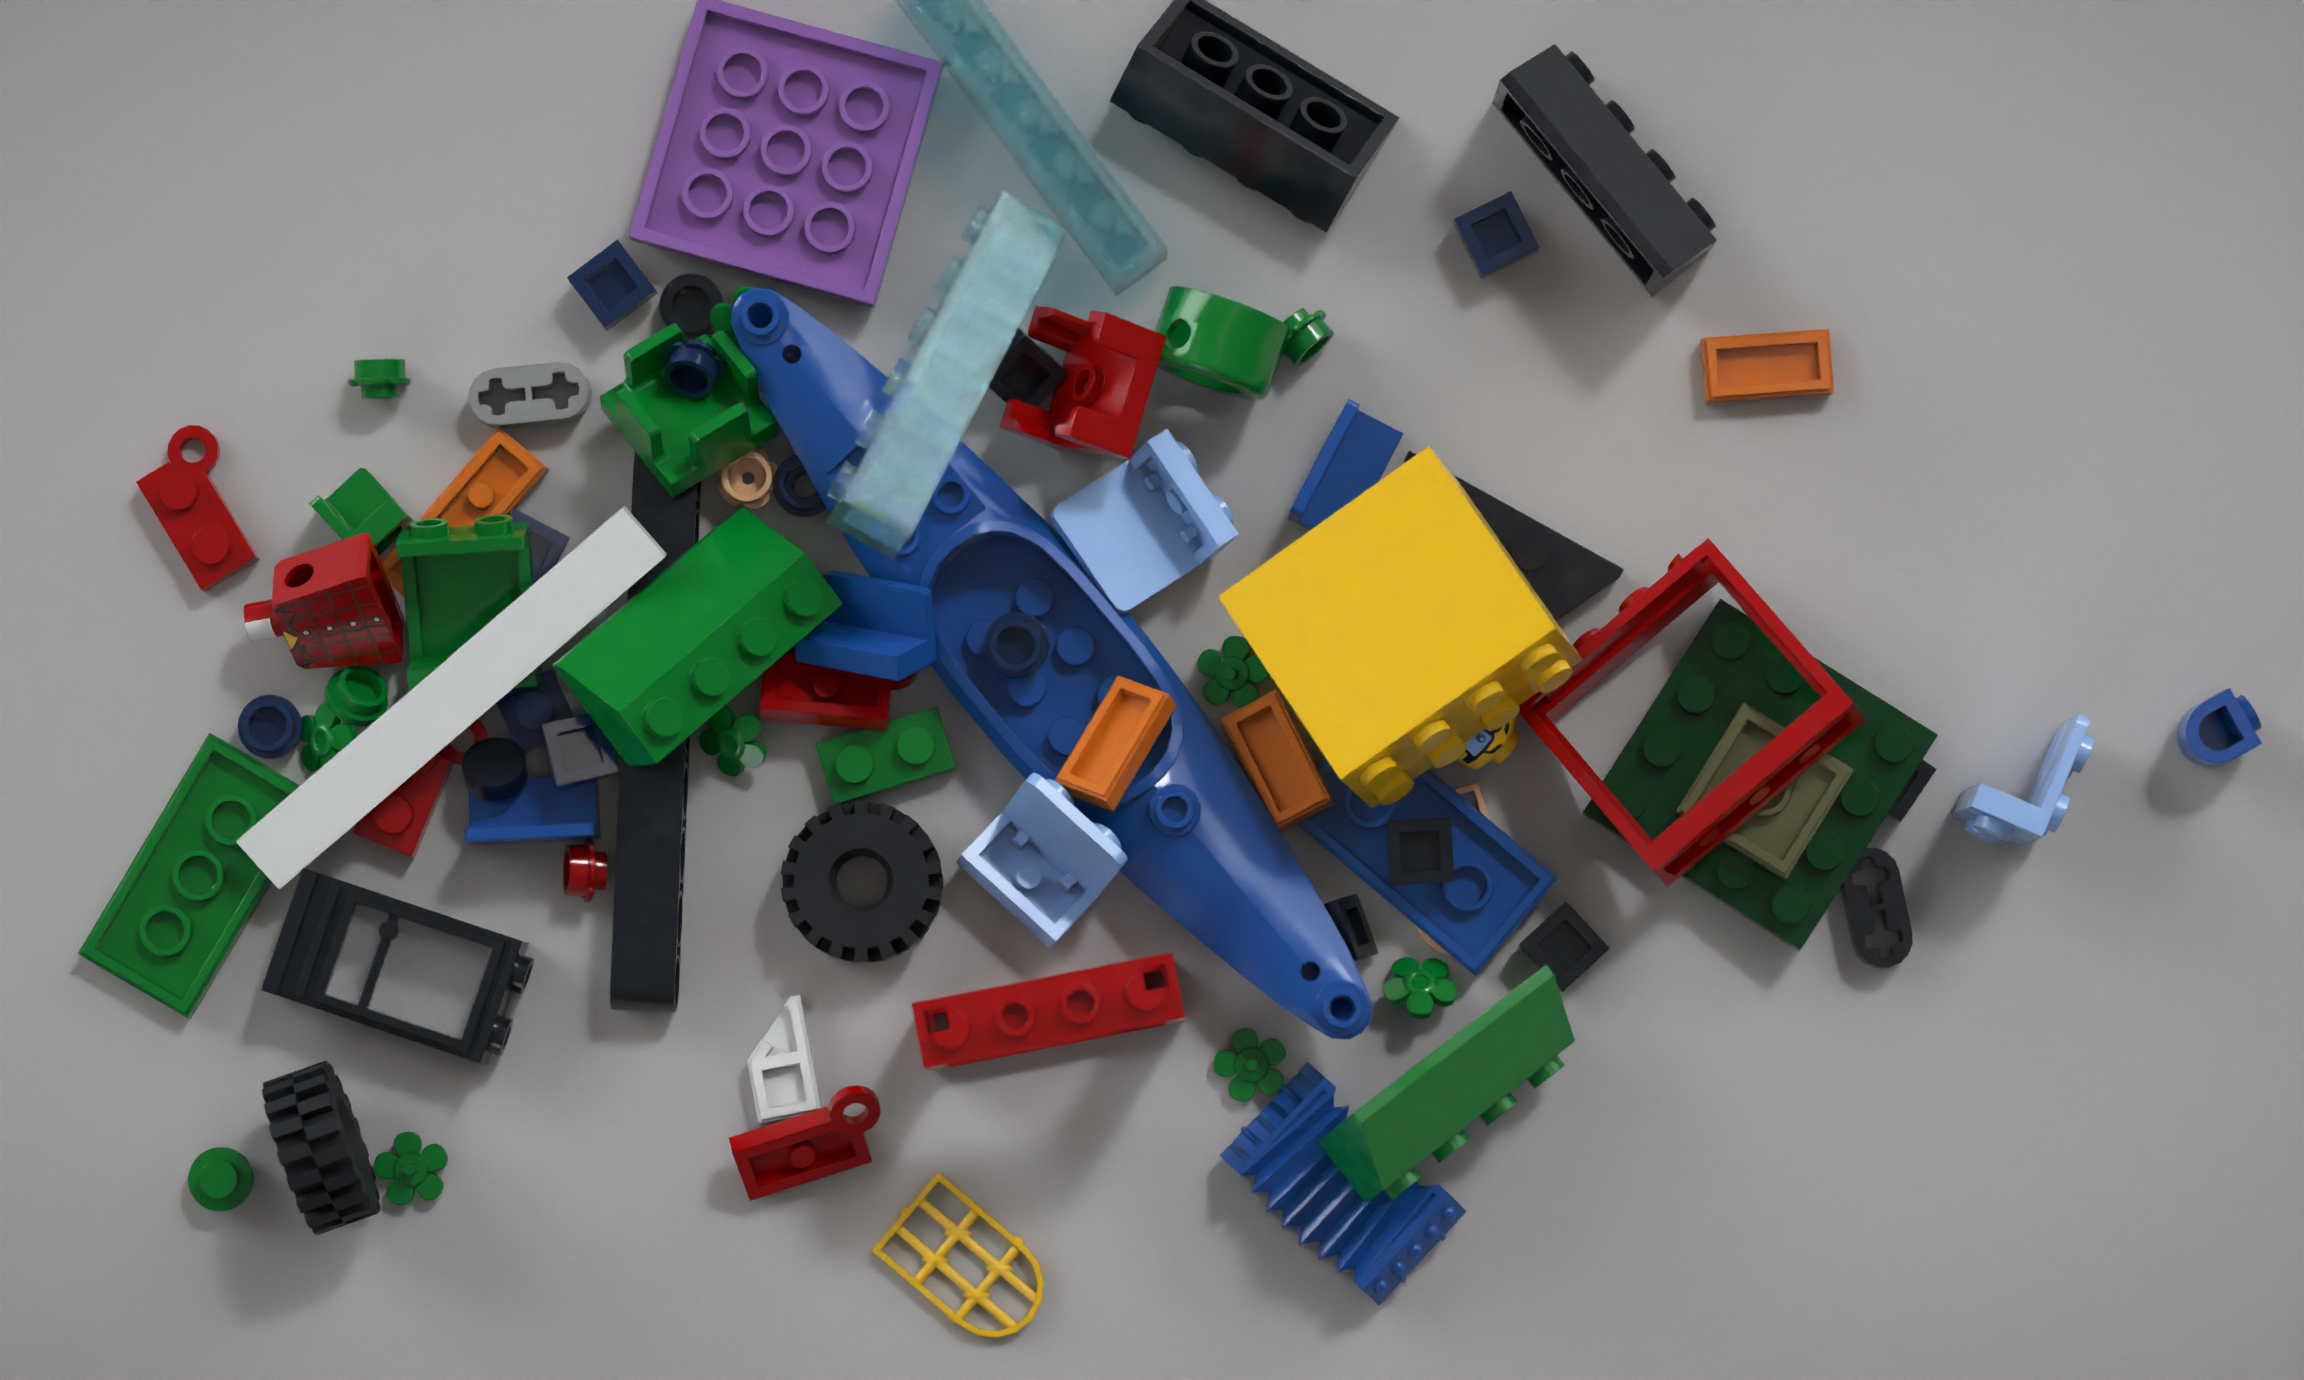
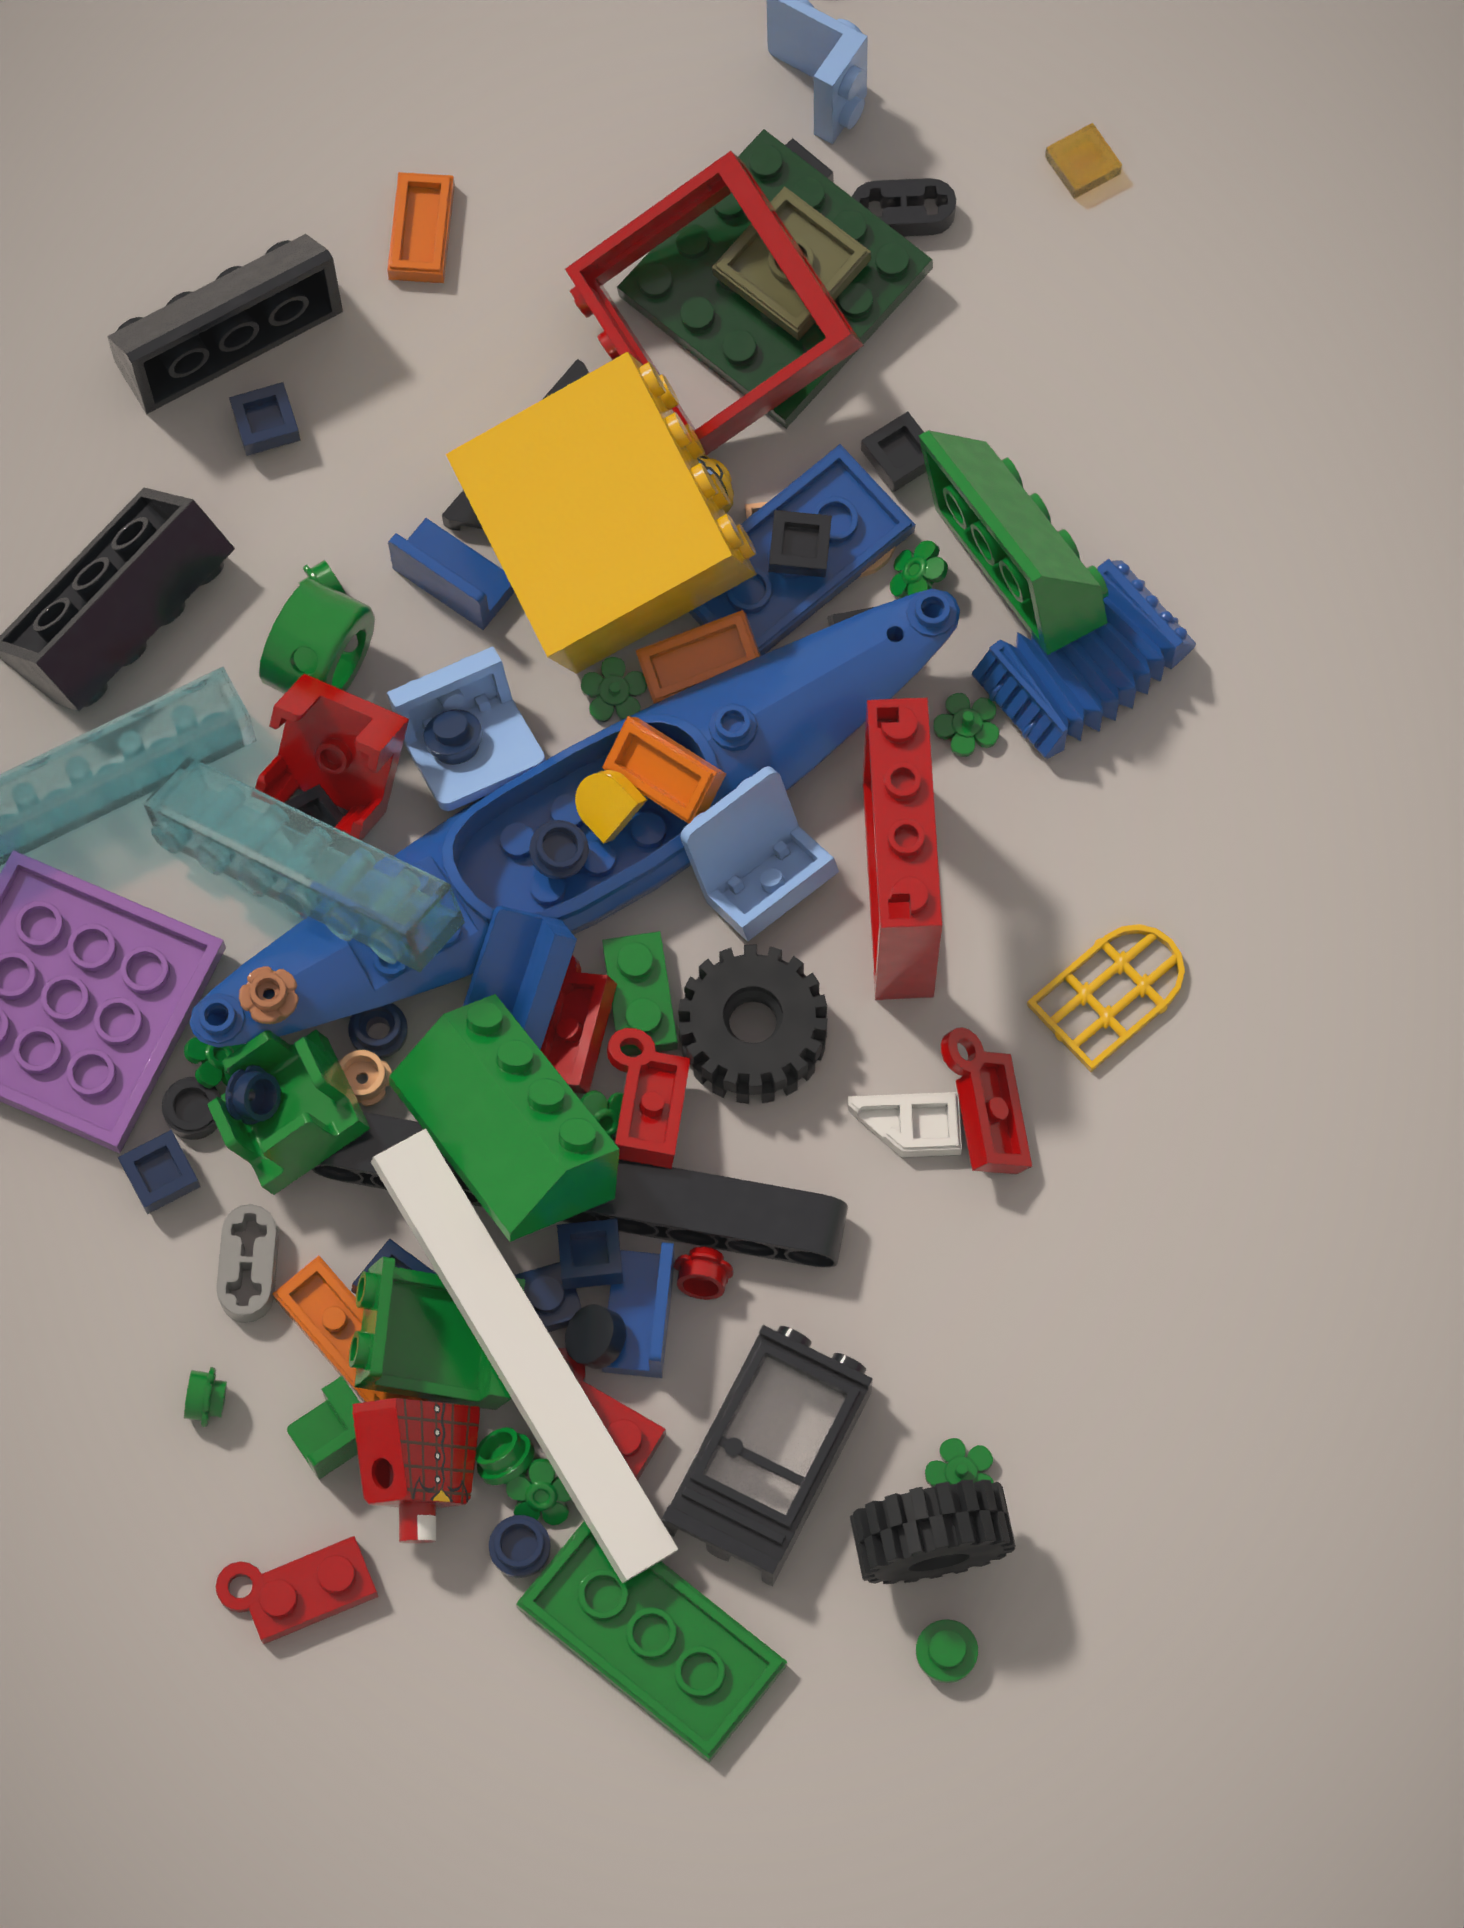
camera: 80 degrees left, 15 degrees down
none -> nougat plate [239,966,299,1024]
none -> dark blue plate [423,710,483,765]
none -> yellow tile [575,770,647,844]
none -> red hinge [607,1028,690,1169]
none -> clear yellow tile [1045,123,1122,199]

